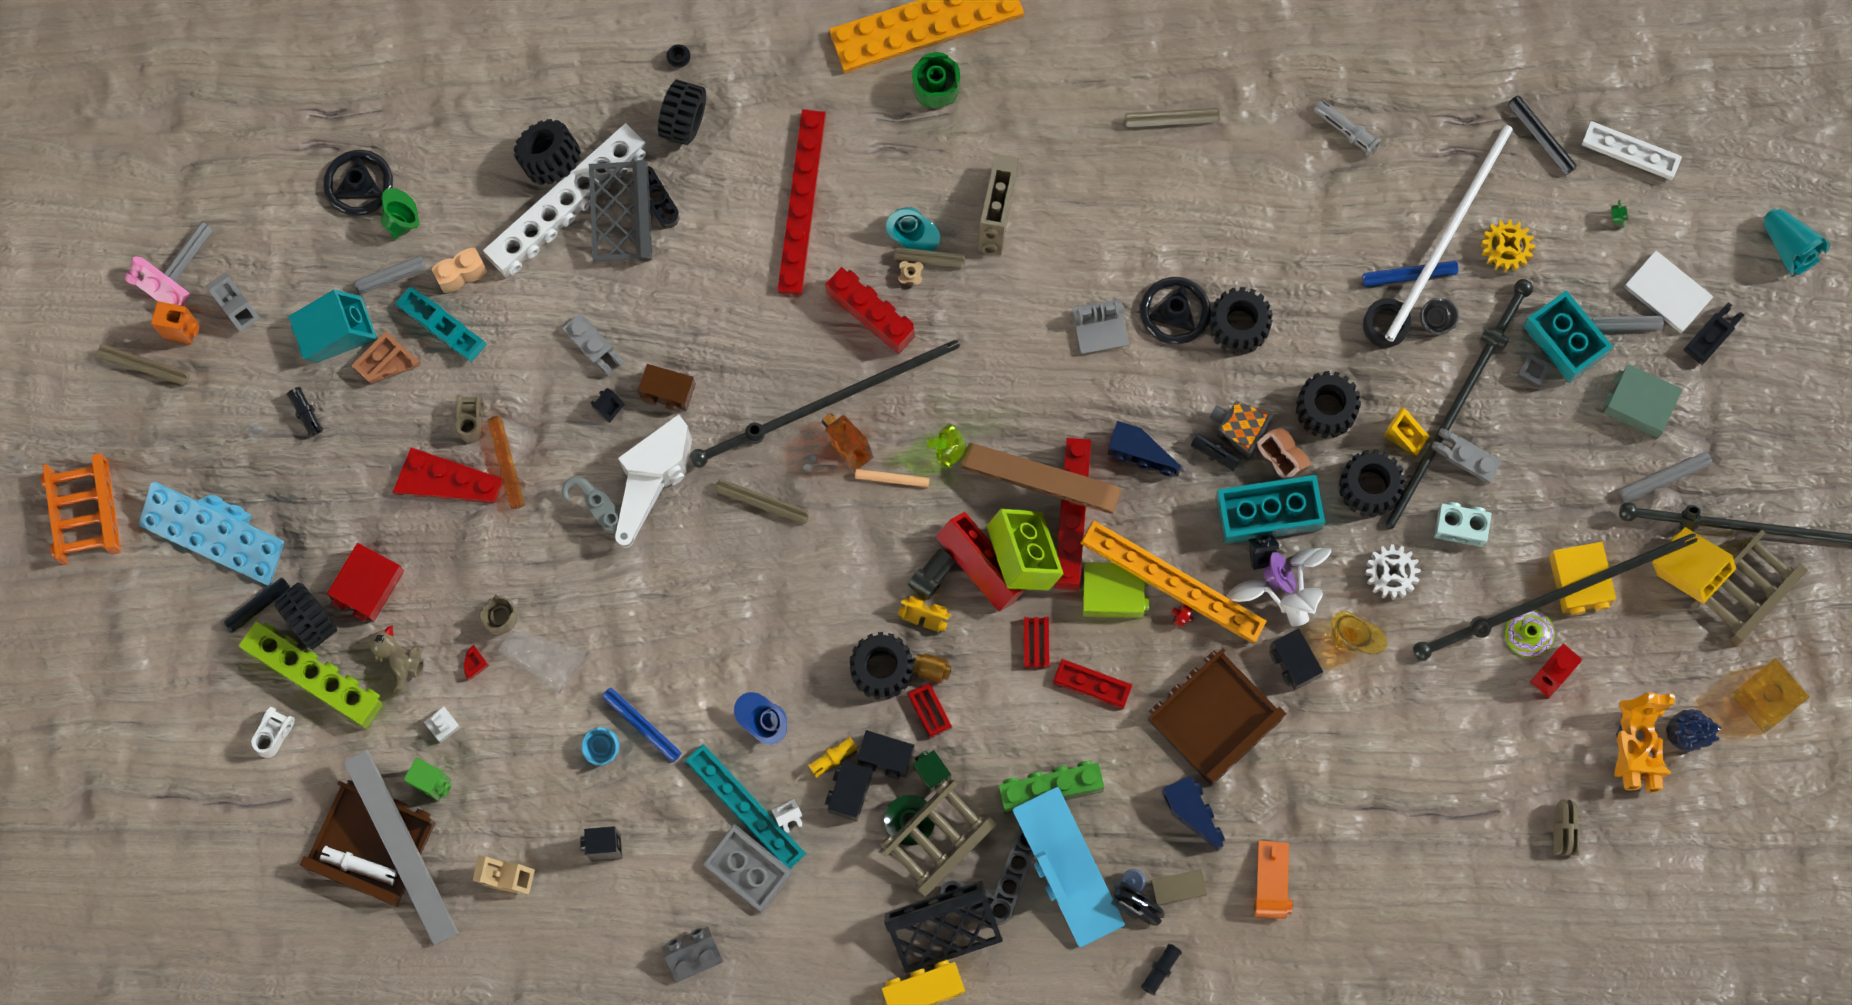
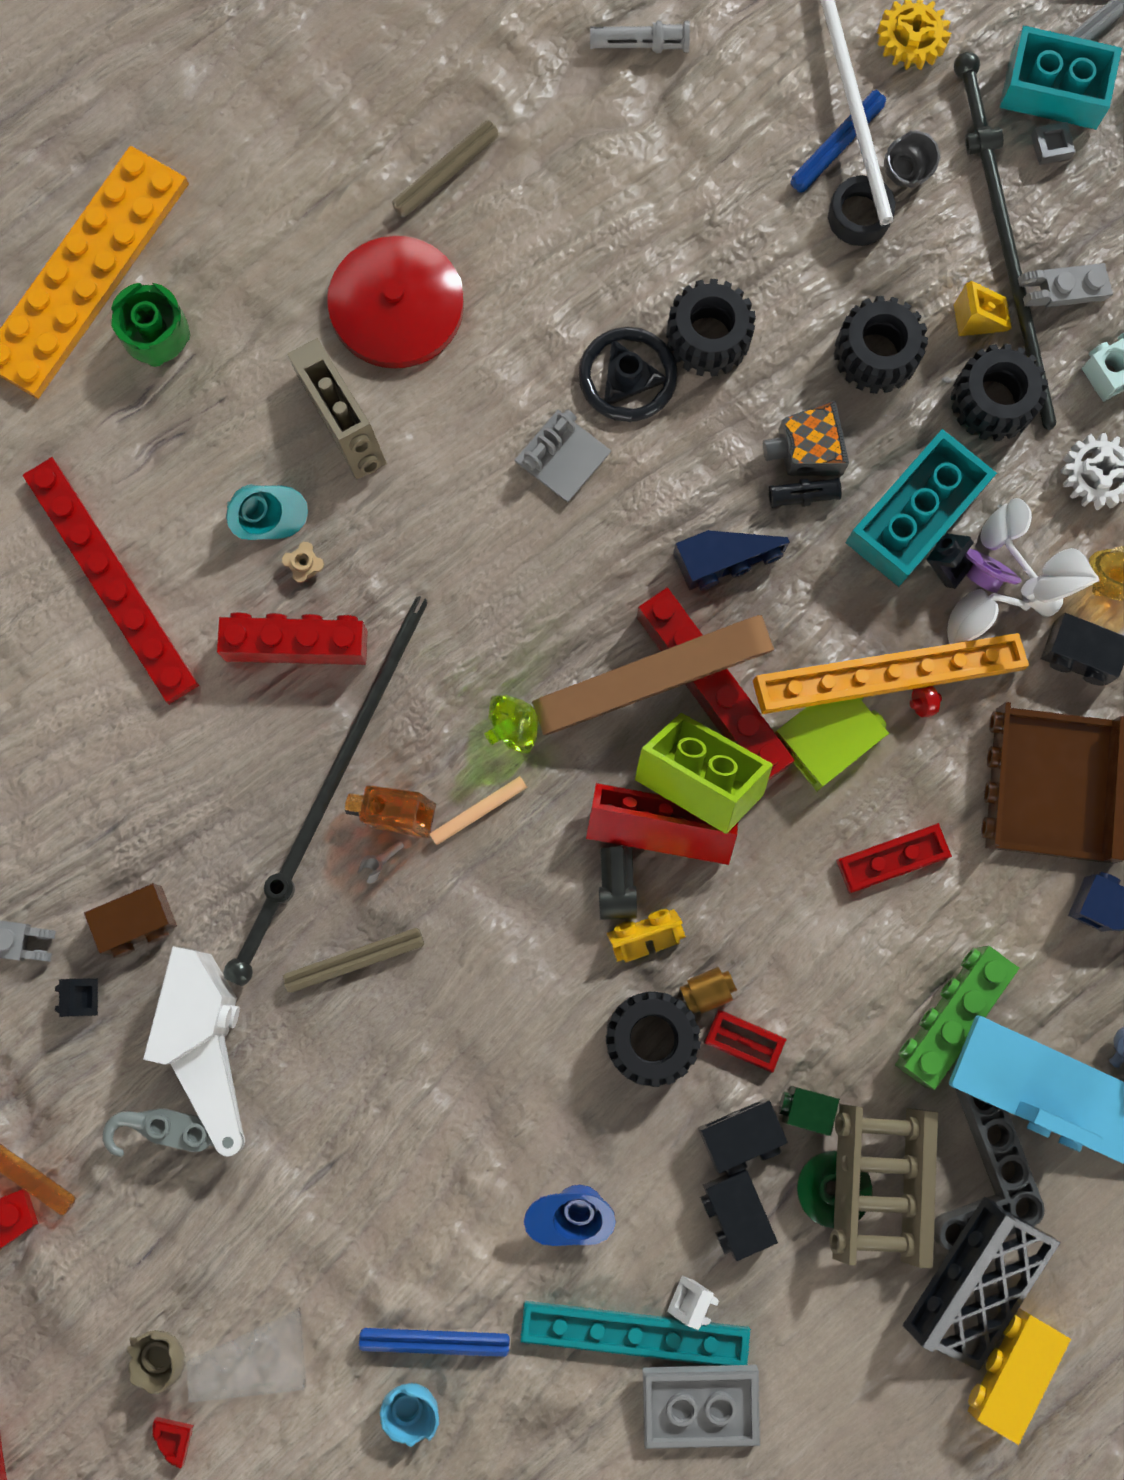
camera: 45 degrees left, 5 degrees up
yellow pin [808,736,859,778] -> none
dark tan axle [894,247,965,269] -> none
red tile [1024,617,1050,668] -> none
nougat brick [1257,428,1311,479] -> none
none -> red dish [327,236,464,368]

